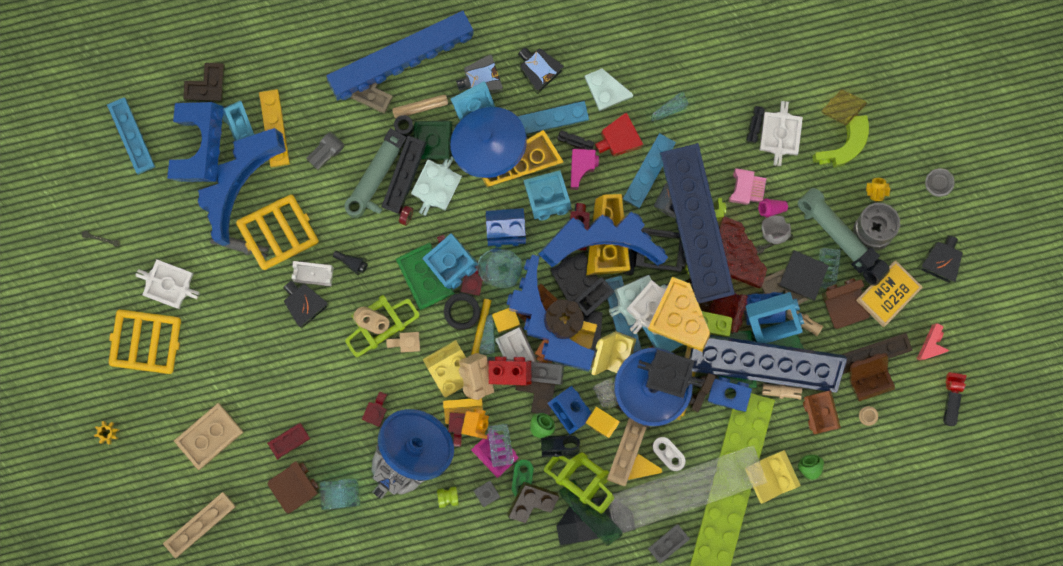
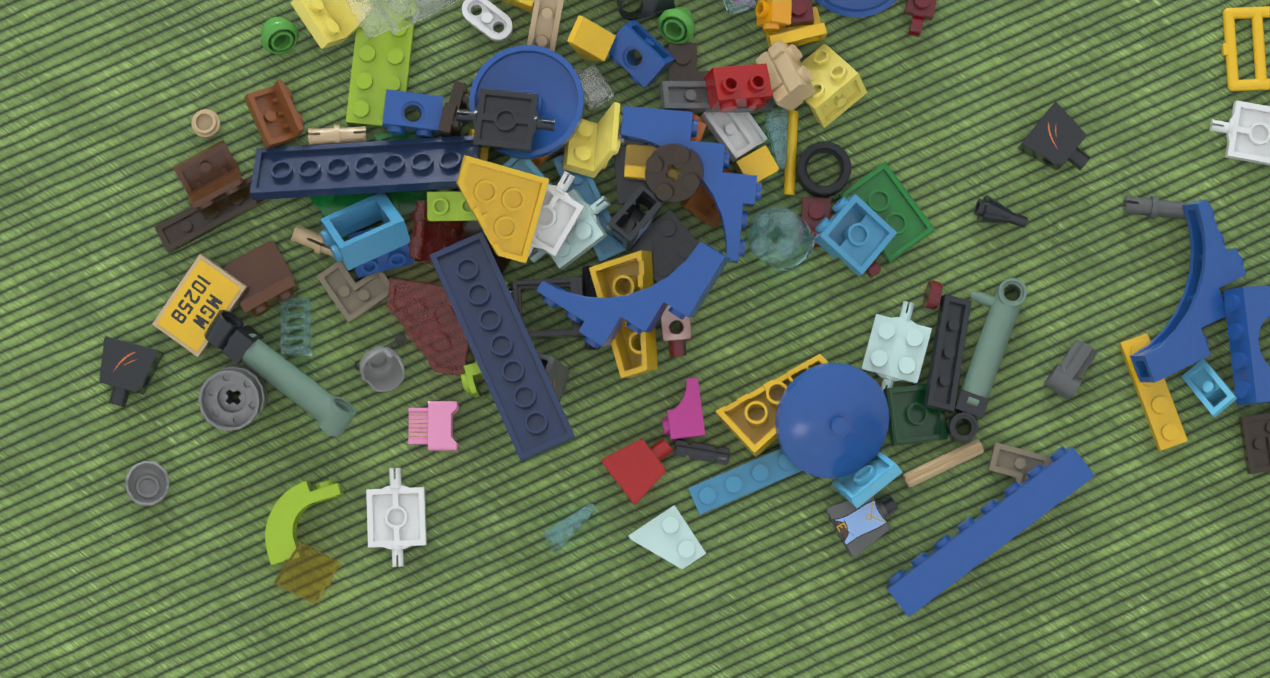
camera: 175 degrees right, 0 degrees up
yellow bar [236,194,319,270] -> none
white hinge [292,261,334,286] -> none
lime bar [345,295,420,358] -> none
tan plate [353,307,389,334] -> none
tan plate [386,332,420,353] -> none
blue brick [486,208,526,247] -> none
torso [518,47,564,94] -> none
medium azure plate [524,170,571,220] -> none
dark azure plate [623,133,676,209] -> none
black axle [746,106,765,143] -> none
dark pink cone [758,199,788,218] -> none
black tile [778,250,829,301] -> none
yellow gear [866,178,890,201] -> none
coral slope [917,323,949,361] -> none
piece [943,372,967,426] -> none

